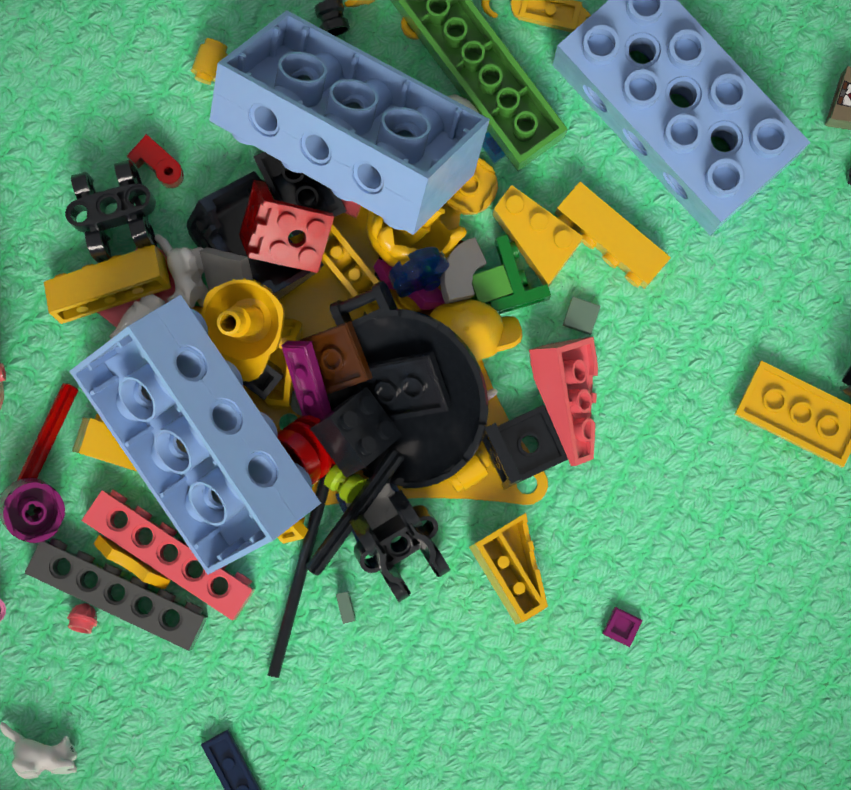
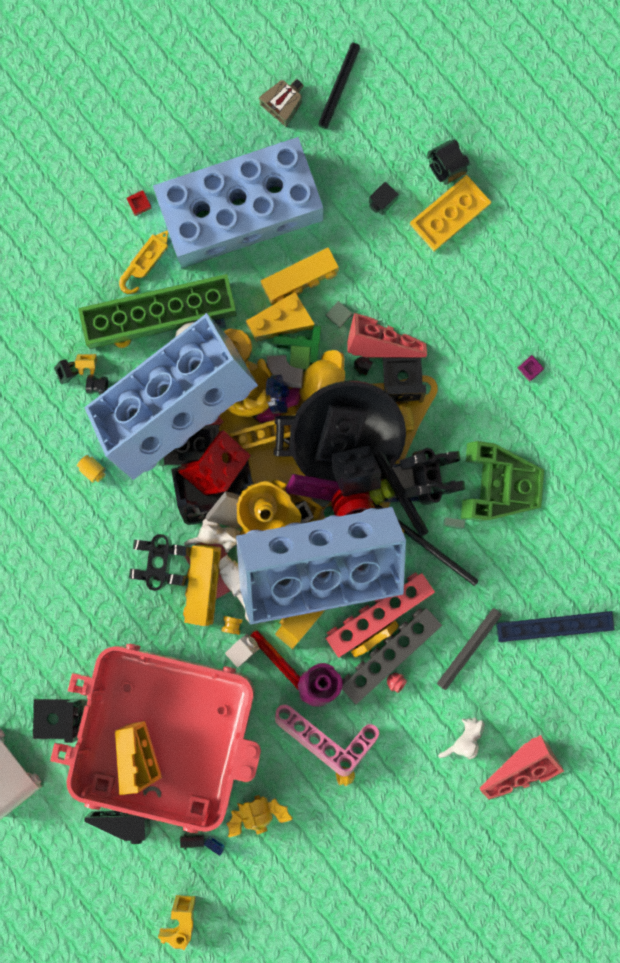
camera: 65 degrees left, 0 degrees up
red leg [127,134,184,188] -> none
reddish brown tile [298,321,373,394] -> none
yellow wedge [469,513,548,625] -> none
none -> yellow wheel [221,616,243,635]
none -> white brick [225,634,260,668]
none -> black plate [354,357,373,375]
none -> black brick [369,182,399,215]
none -> dark grey axle [437,608,502,690]
none -> bright green wedge [461,441,544,521]

